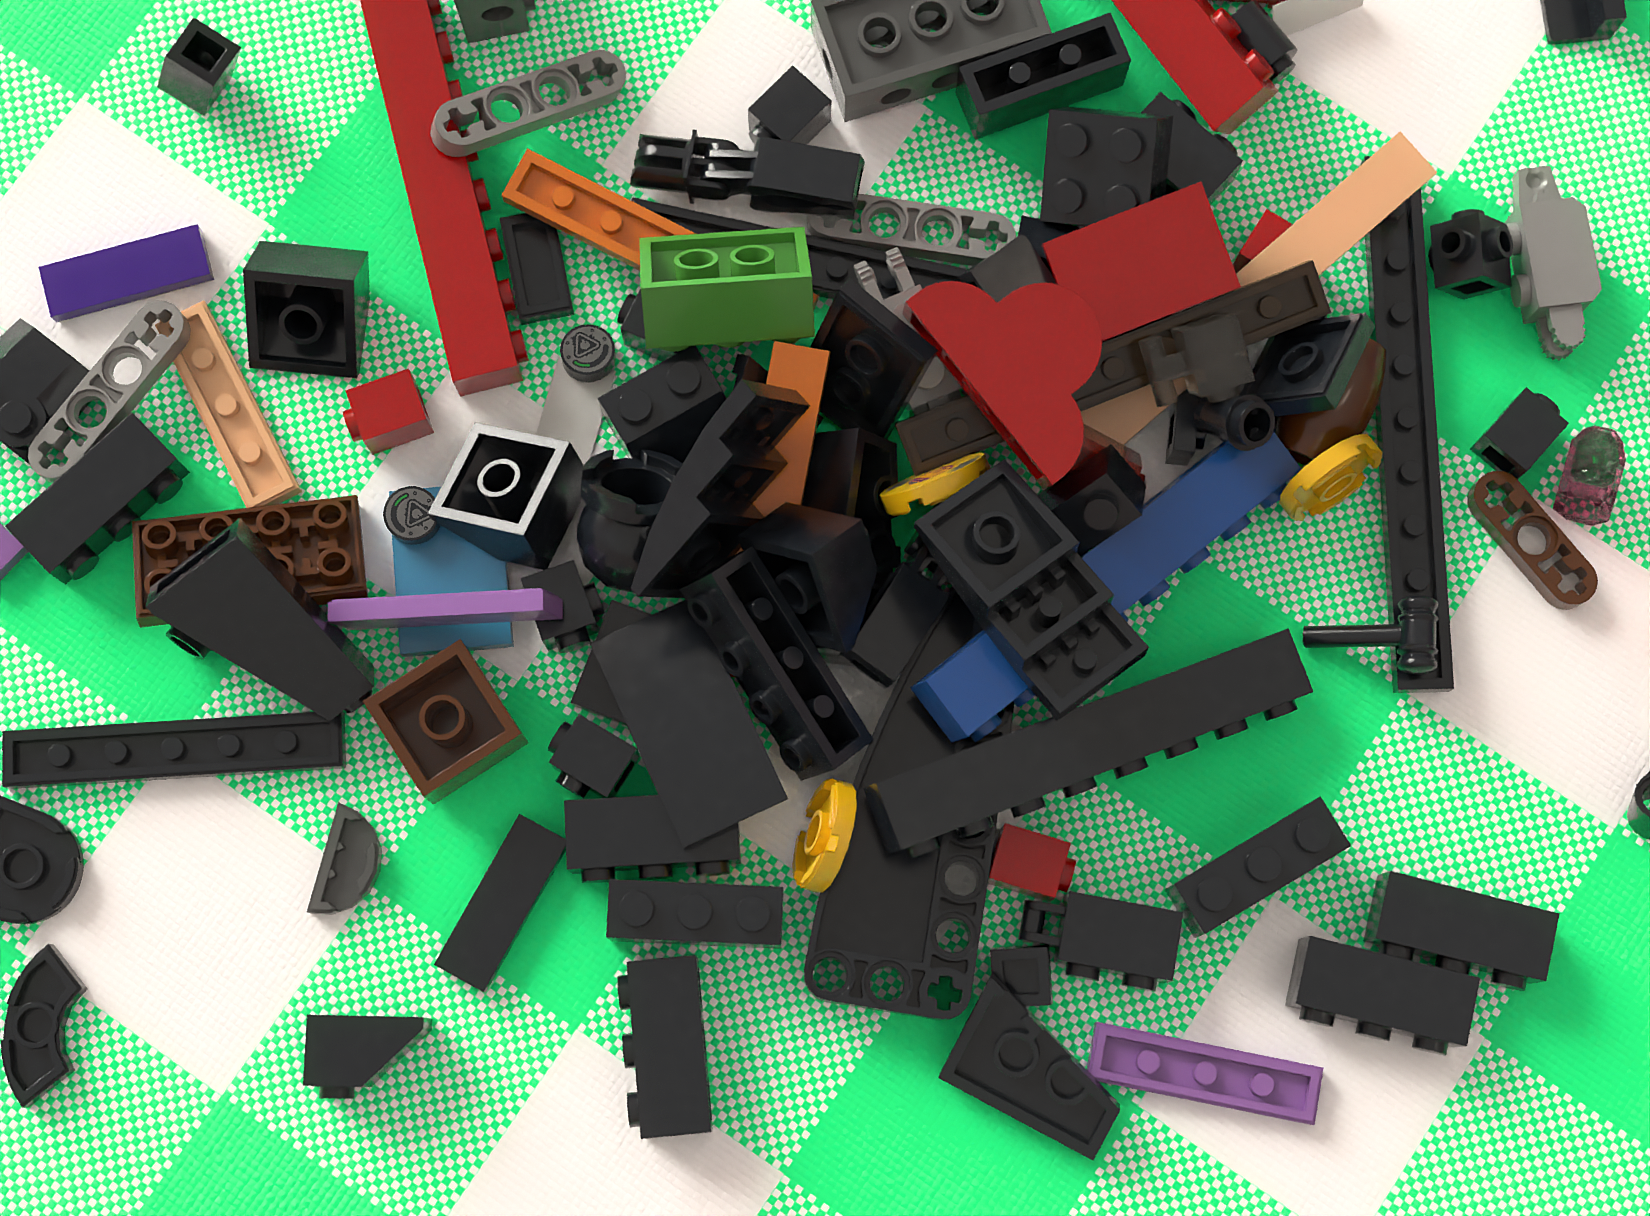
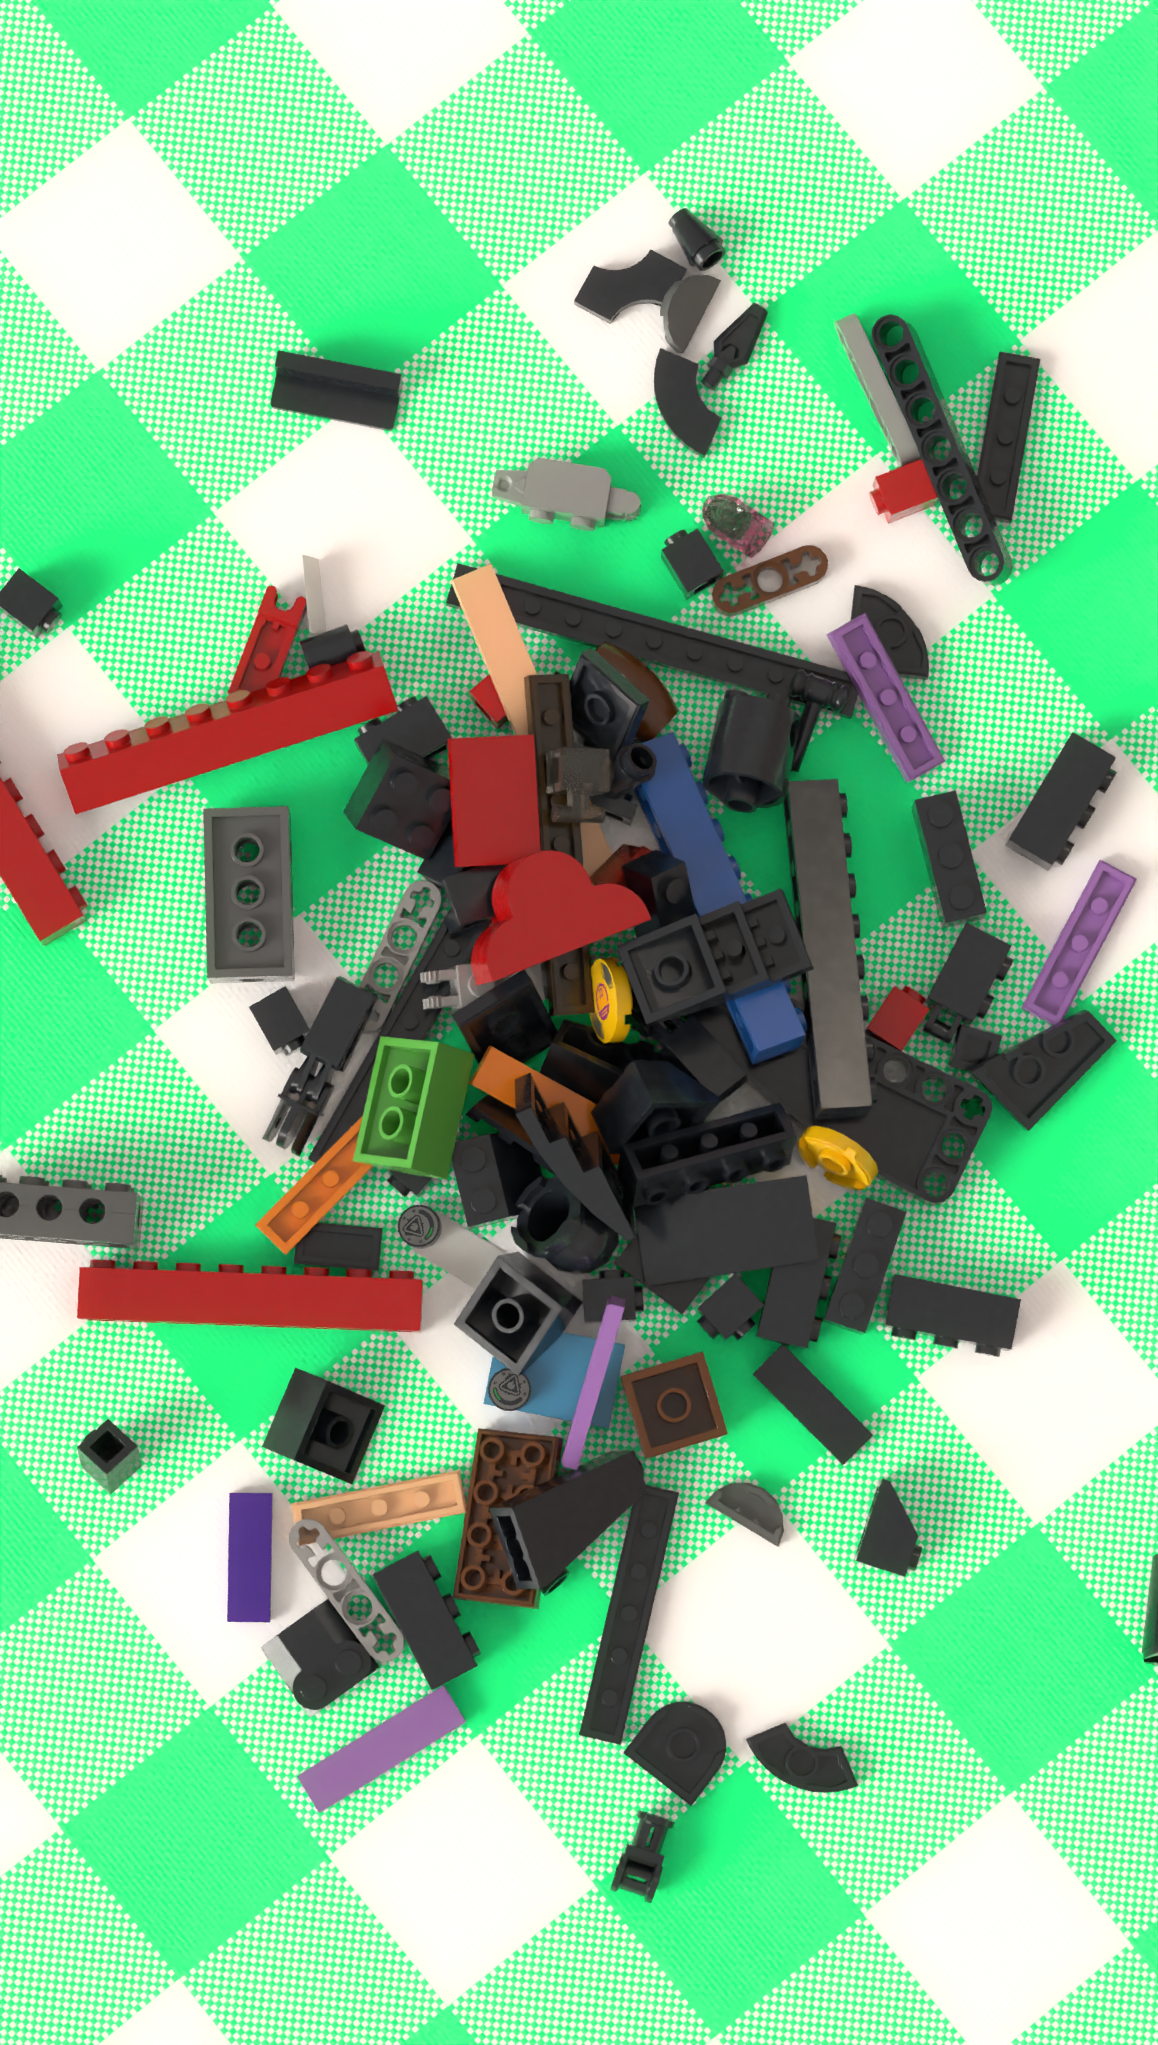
camera: 75 degrees left, 5 degrees up
red brick [342,368,434,455] -> none
light grey beam [430,50,627,157] -> none
brick [955,12,1131,140] -> none
yellow tile [1279,434,1383,521] -> none
black brick [1363,871,1560,991] -> none
black brick [1428,209,1513,300] -> none
none -> black cylinder [702,689,801,813]
none -> medium lavender tile [826,613,945,783]
none -> black tile [850,585,929,680]

